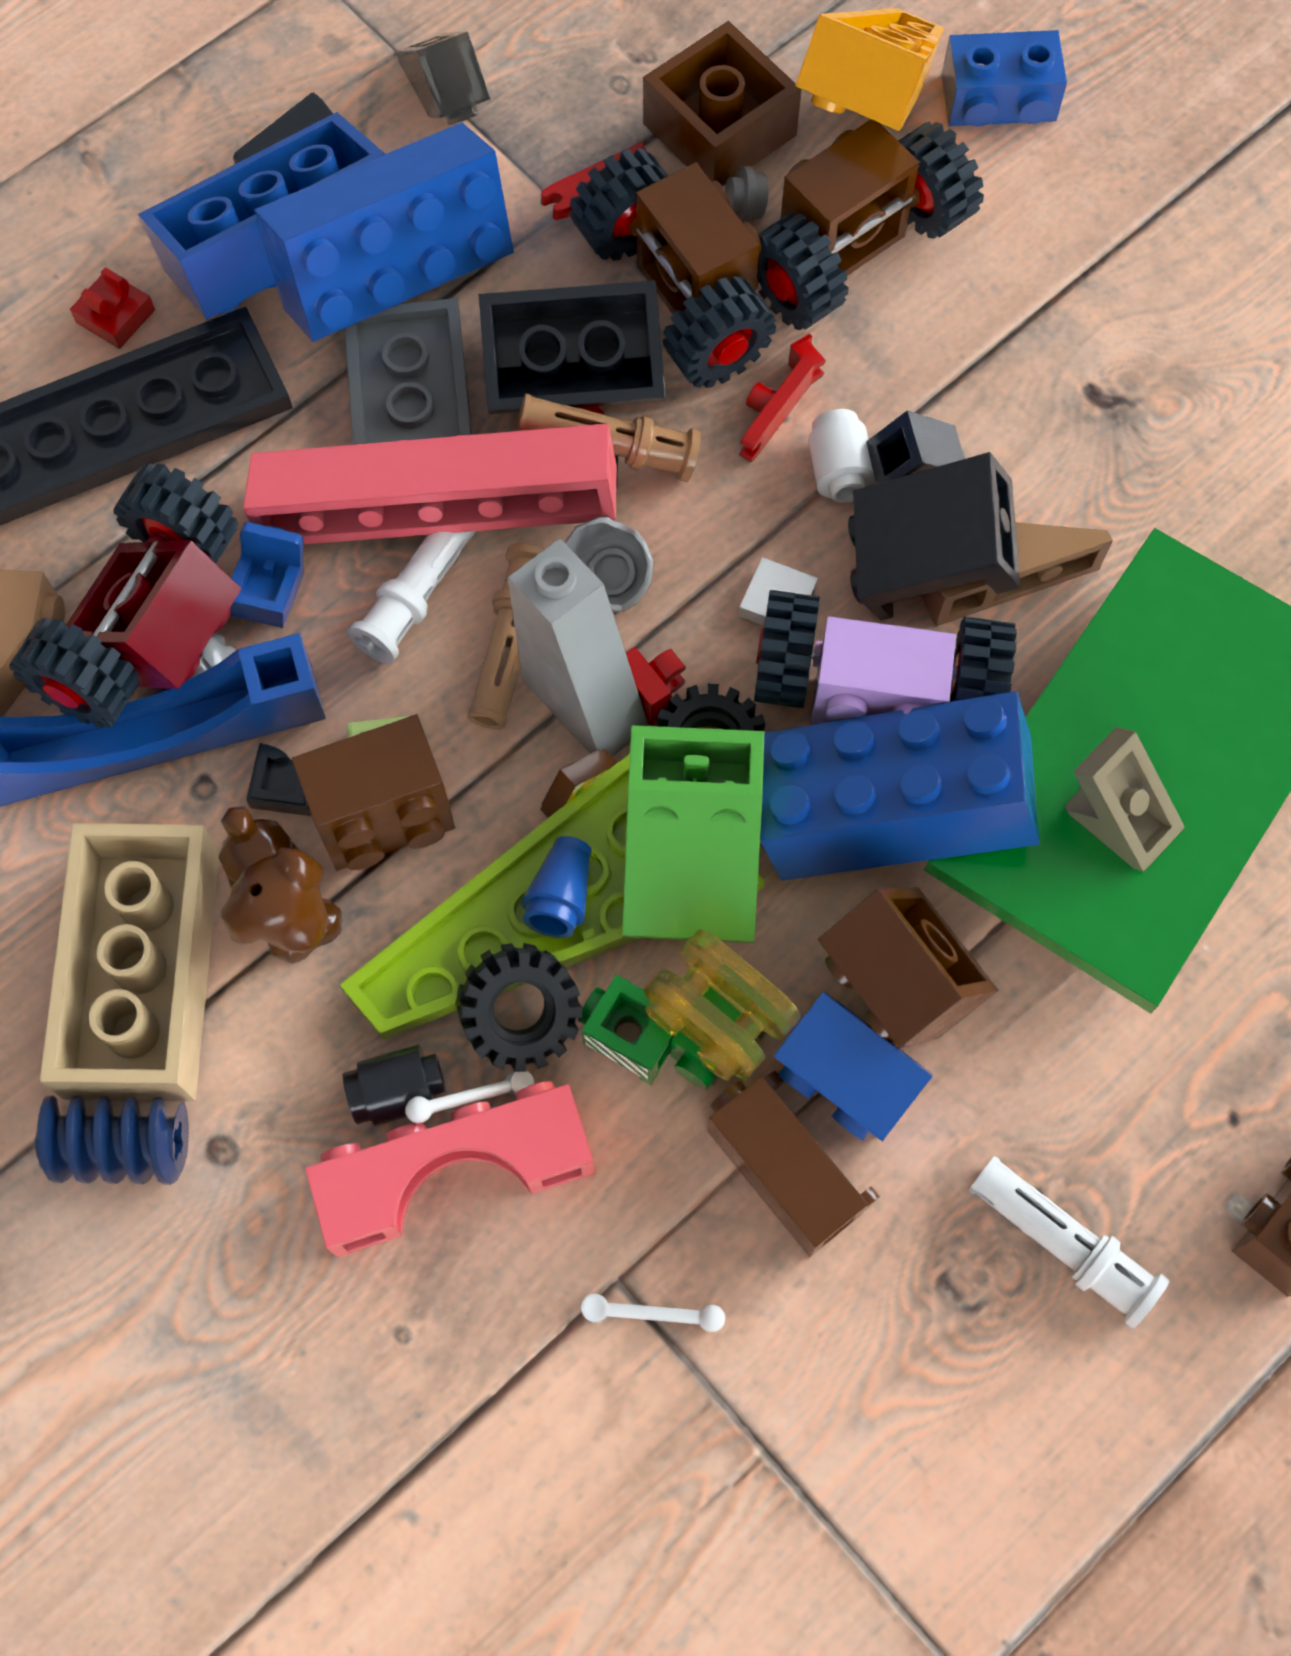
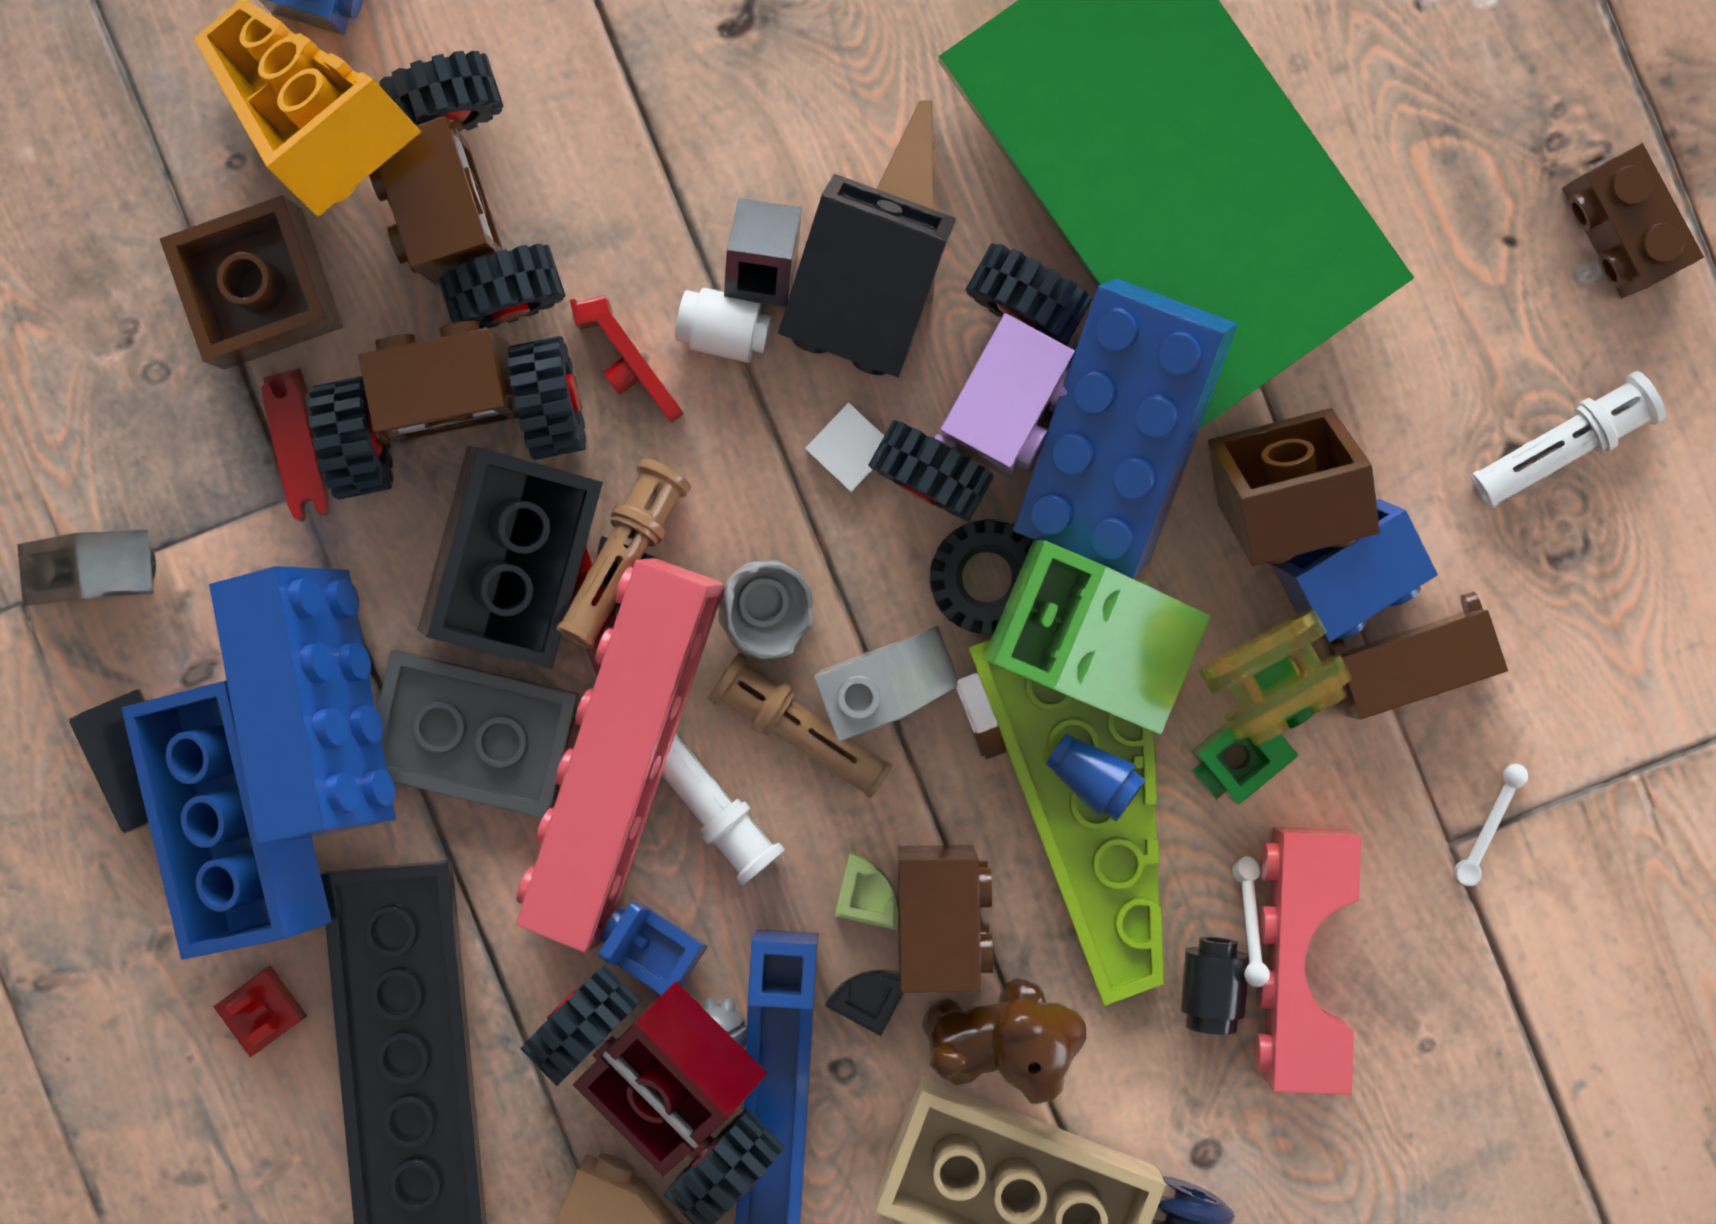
camera: 70 degrees left, 20 degrees up
black tyre [457,943,582,1072] -> none
red tile [625,646,686,727] -> none
light grey plate [725,166,768,222] -> none
dark tan slope [1065,727,1185,872] -> none

